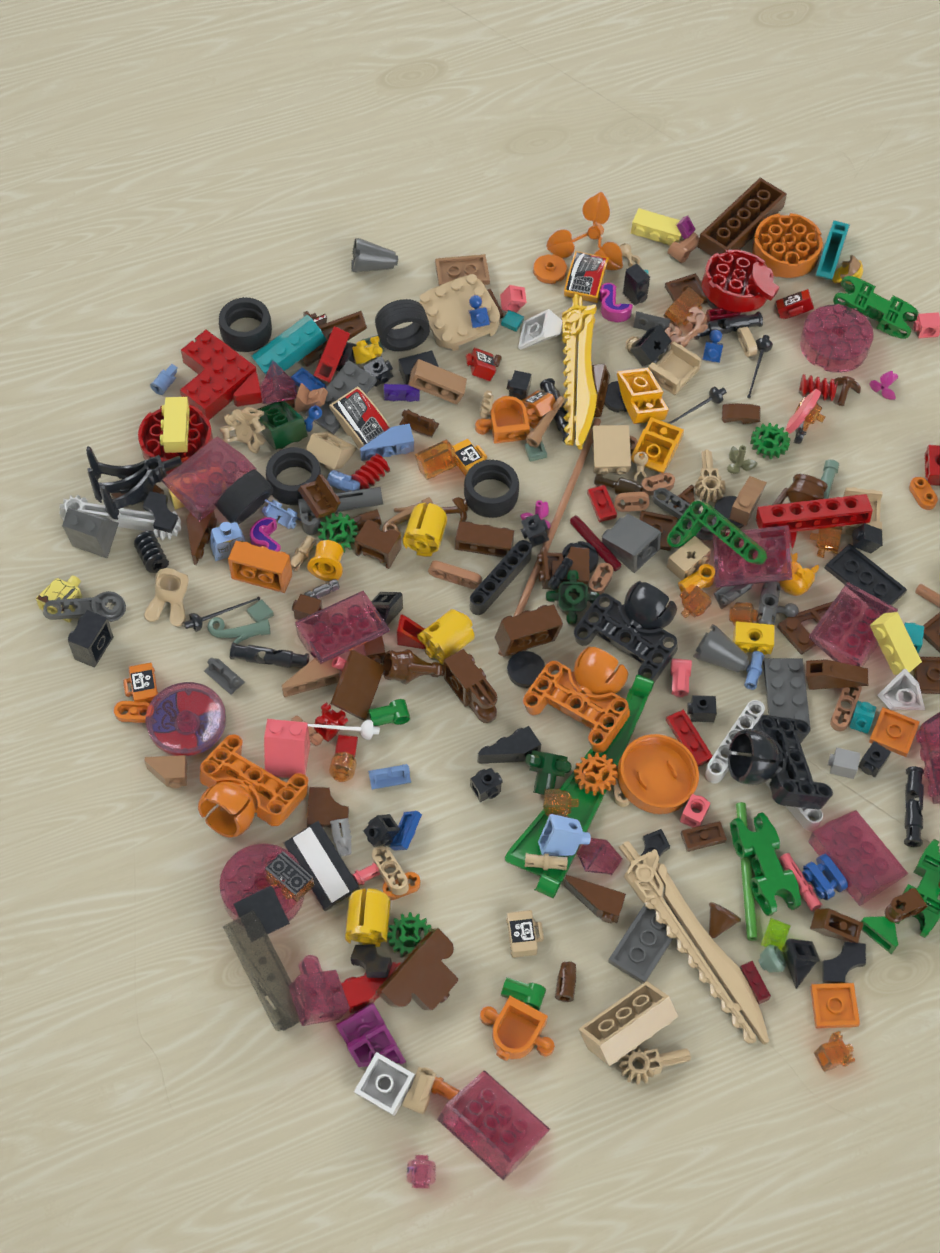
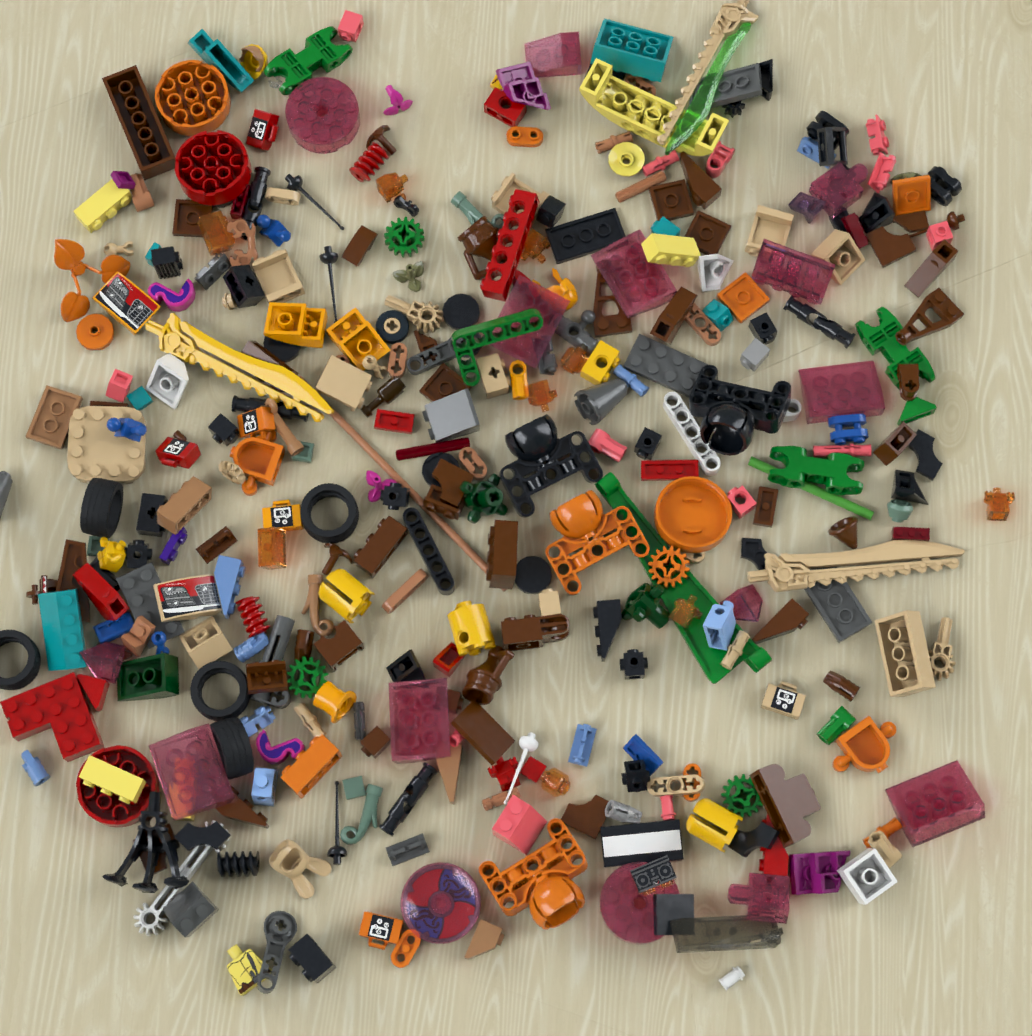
camera: 60 degrees left, 15 degrees up
tan piece [219,407,266,454] -> none
green piece [369,699,411,726] -> none
clear pink head [406,1155,436,1188] -> none
black axle [548,557,573,590] -> none
nougat beam [614,492,650,512] -> none
medium nougat slope [729,476,767,526] -> none
tile [751,263,779,301] -> none
clear neon green brick [760,918,791,951] -> none
coral tile [785,389,821,434] -> none
orange tile [810,983,860,1028] -> none
none -> black bush [376,310,409,344]
none -> tan brick [538,589,561,616]
none -> white pin [719,966,745,991]

